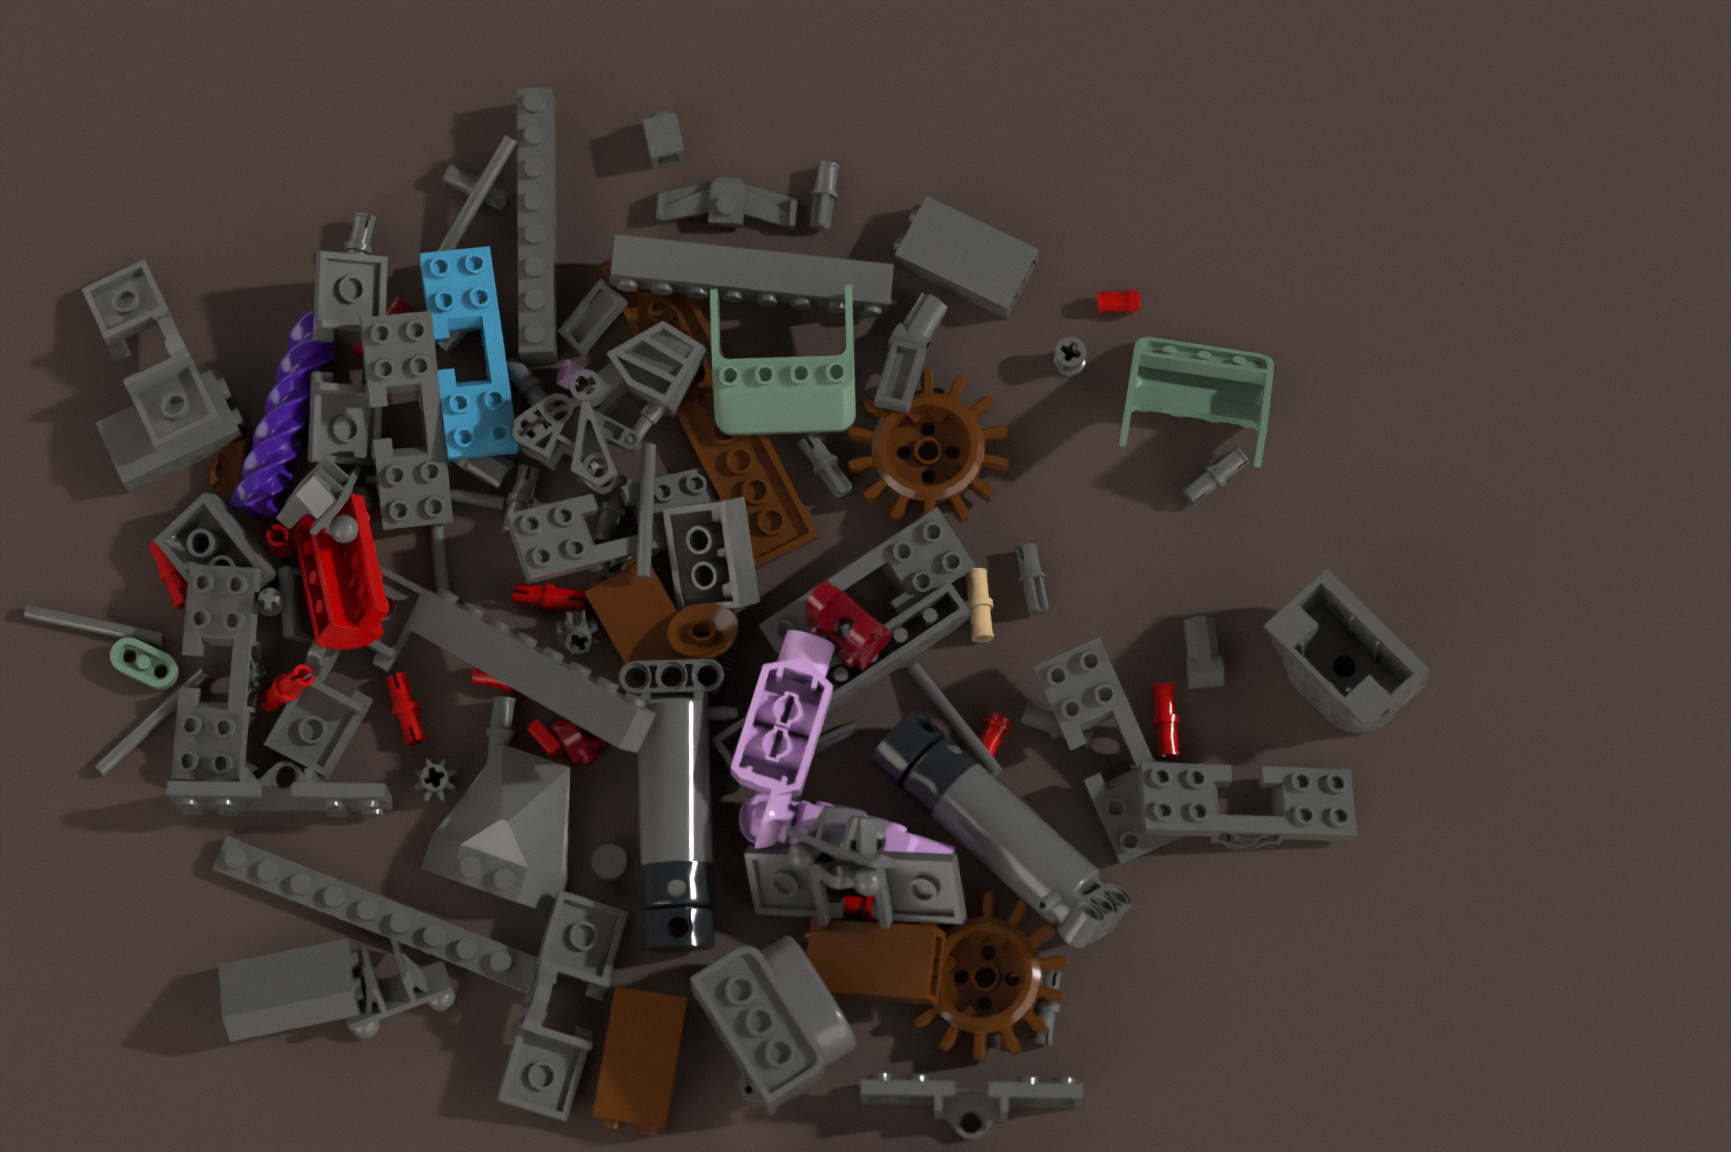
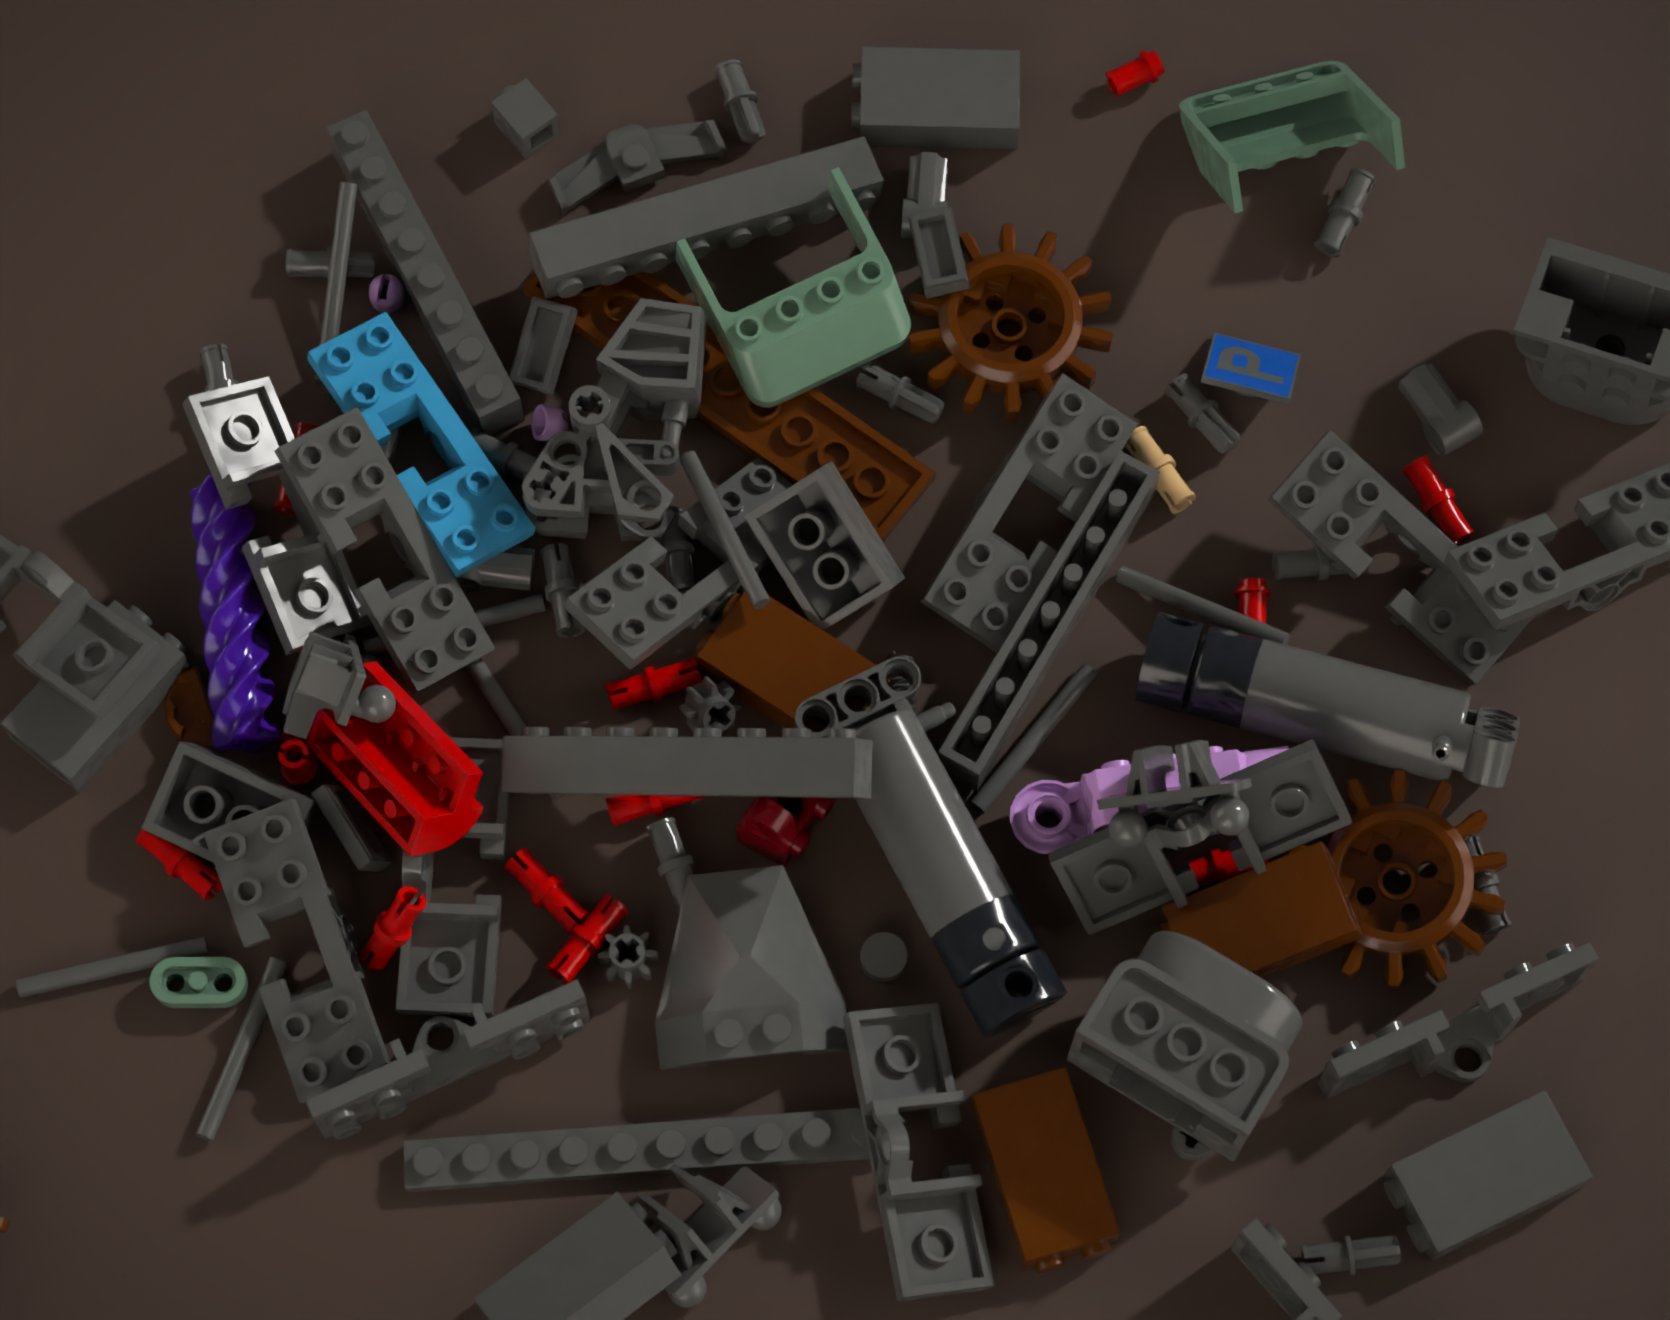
camera: 30 degrees left, 5 degrees down
dark grey axle [258,588,285,618] -> none
red tile [528,719,564,760] -> none
reddish brown dish [667,603,739,659] -> none
lavender brick [731,630,835,849] -> none
dark red brick [805,580,890,671] -> none
dark grey bush [1054,337,1087,377] -> none
none -> lavender hinge [368,274,405,313]
none -> red pin [546,894,628,985]
none -> piece [1201,333,1301,405]

